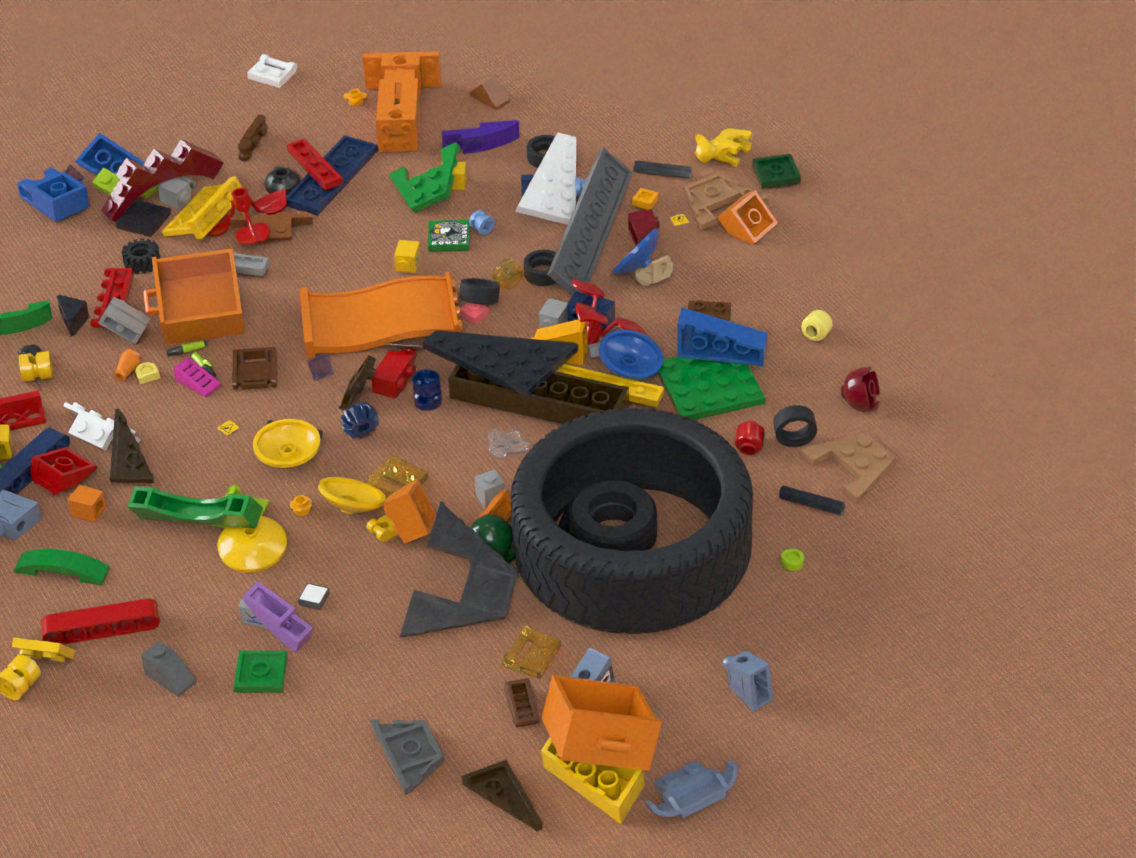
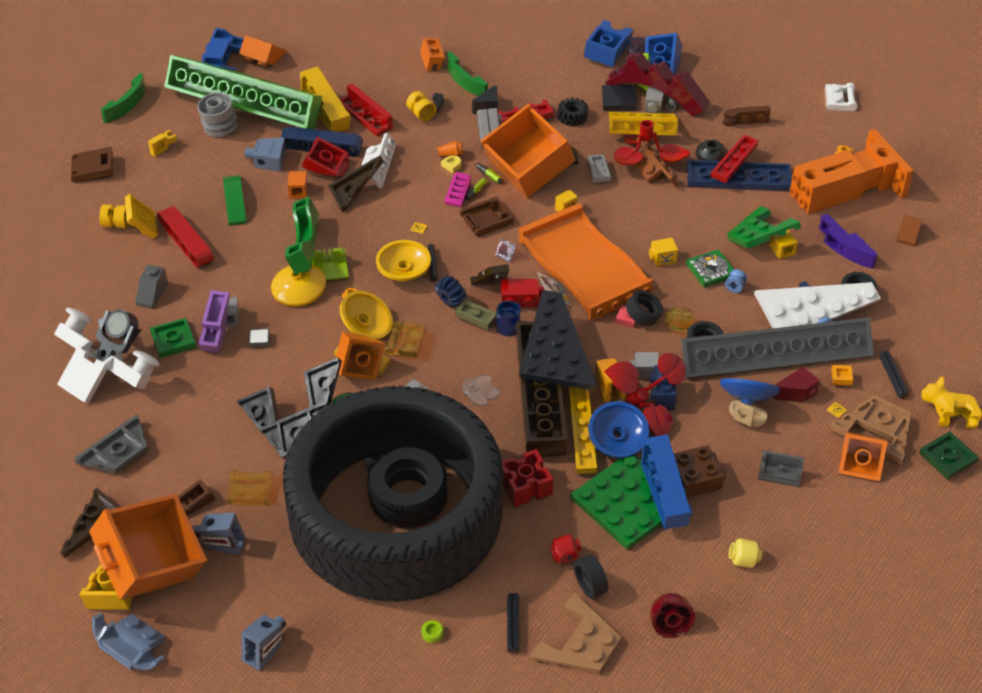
camera: 65 degrees right, 5 degrees up
none -> white piece [54,307,160,403]
none -> olive plate [455,299,497,330]
none -> yellow slope [555,190,578,212]
none -> dark grey hinge [758,450,804,487]

